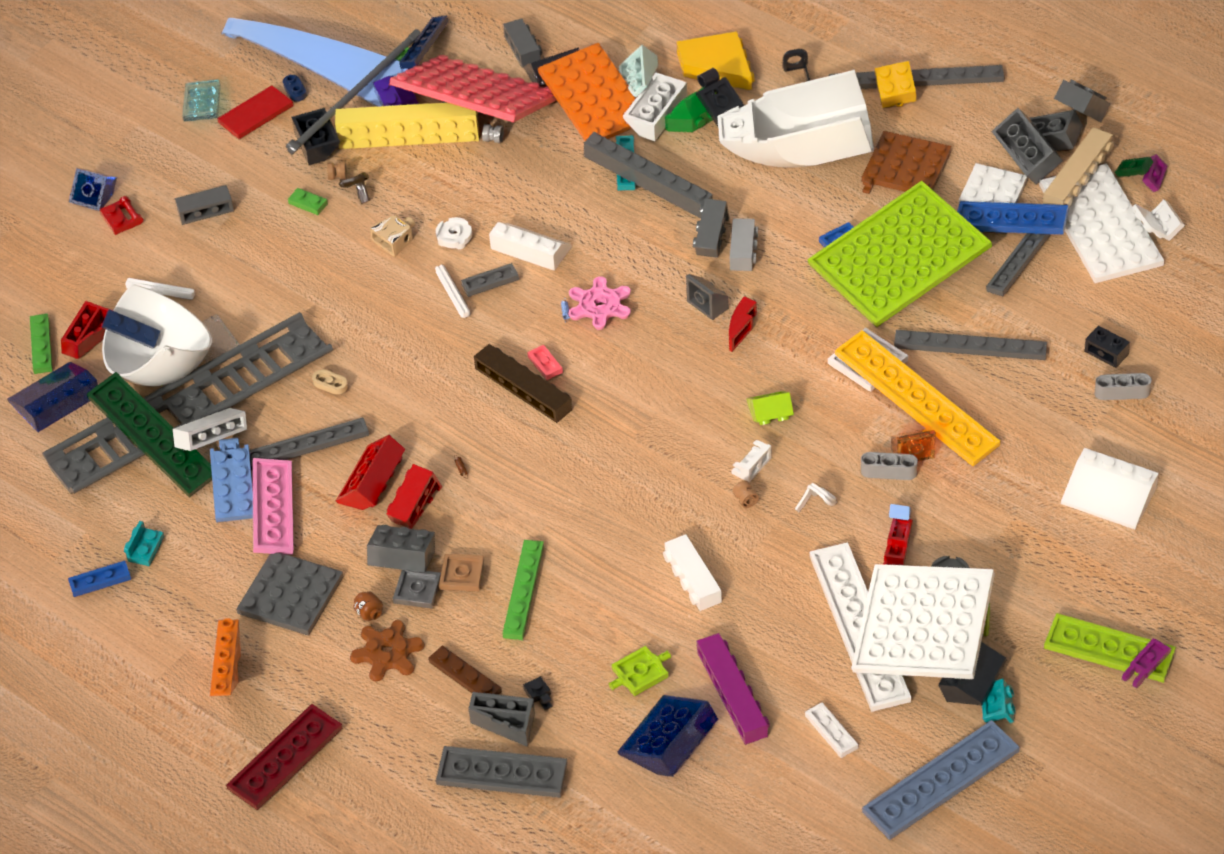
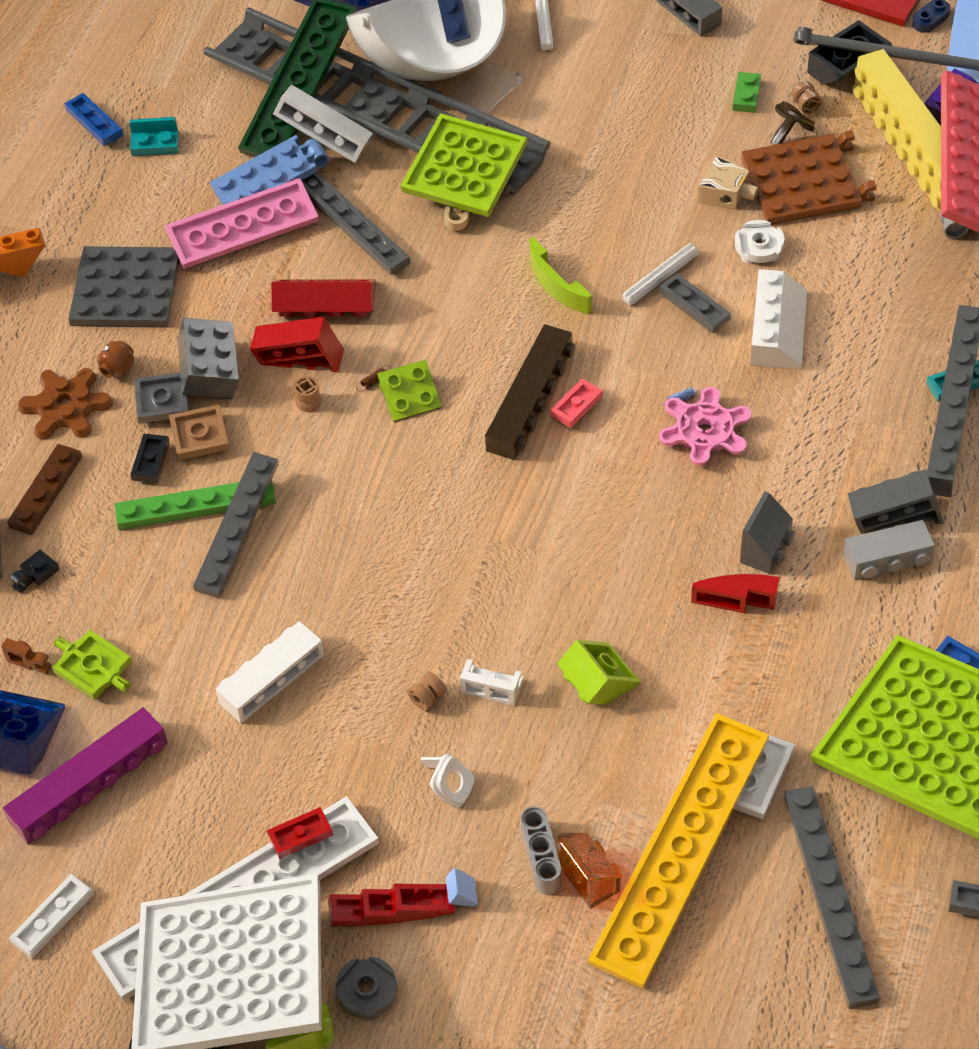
camera: 70 degrees right, 5 degrees up
none -> dark orange plate [1,638,52,674]
none -> black plate [130,433,170,483]
none -> dark grey plate [193,452,279,598]
none -> red plate [266,807,333,859]
none -> medium nougat wheel [293,376,321,412]
none -> lime hinge [377,359,442,421]
none -> lime plate [400,113,527,217]
none -> lime slope [529,237,592,314]
none -> dark orange plate [741,130,877,225]

